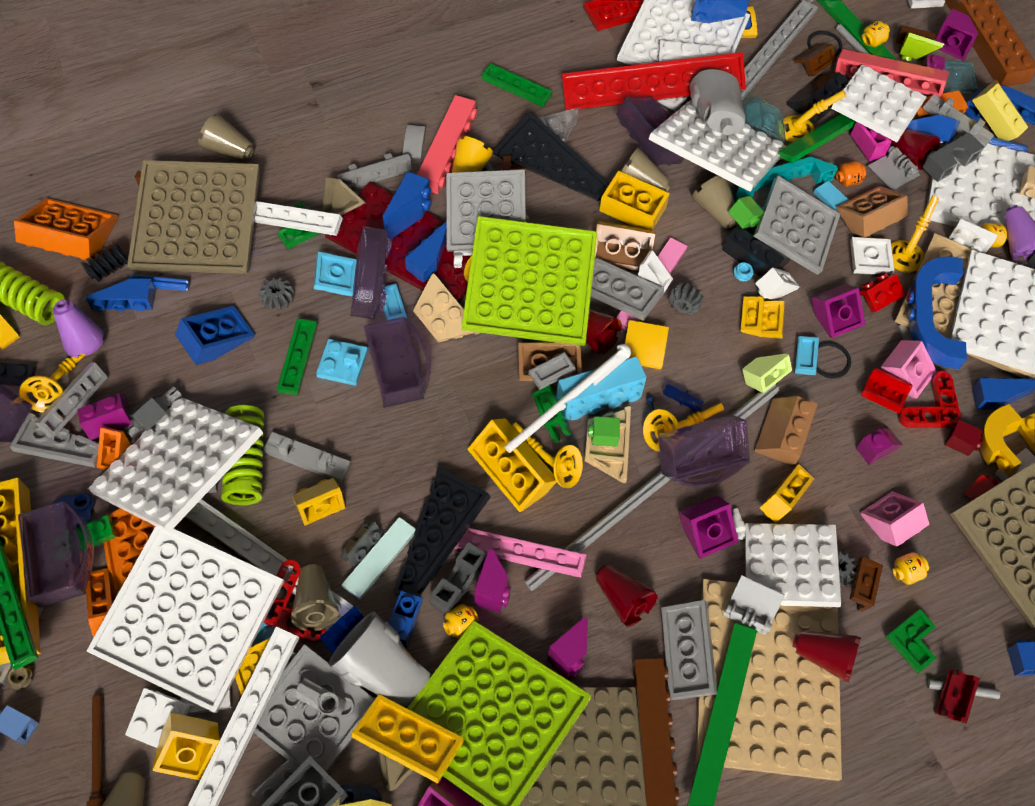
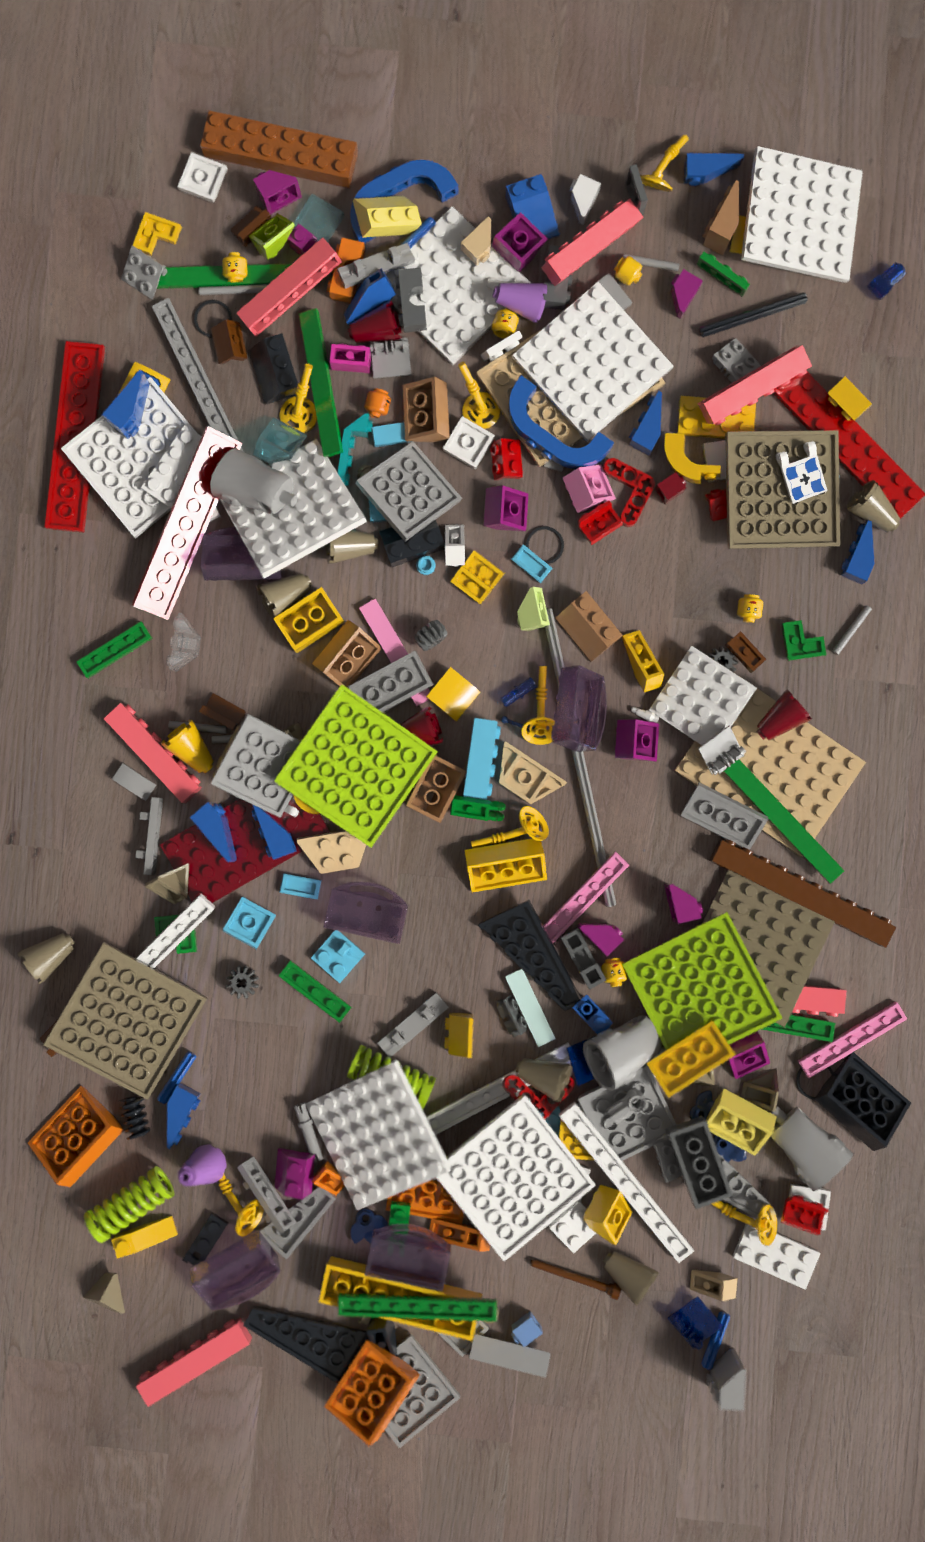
camera: 60 degrees left, 25 degrees up
dark grey brick [128,397,166,431] -> none
blue slope [175,306,255,365] -> none
clear purple piece [350,226,392,319] -> none
black wing [493,112,609,201] -> none
white bar [504,344,631,453] -> none
light grey tile [529,352,576,390] -> none
bright green brick [588,417,620,447] -> none
dark red cone [596,565,658,627] -> none
white slope [638,250,673,292] -> none
bright green brick [728,196,764,229] -> none
white plate [831,64,926,142] -> none
magenta slope [856,428,903,465] -> none
bright pink slope [860,491,929,547] -> none
dark red hinge [935,669,980,724] -> none

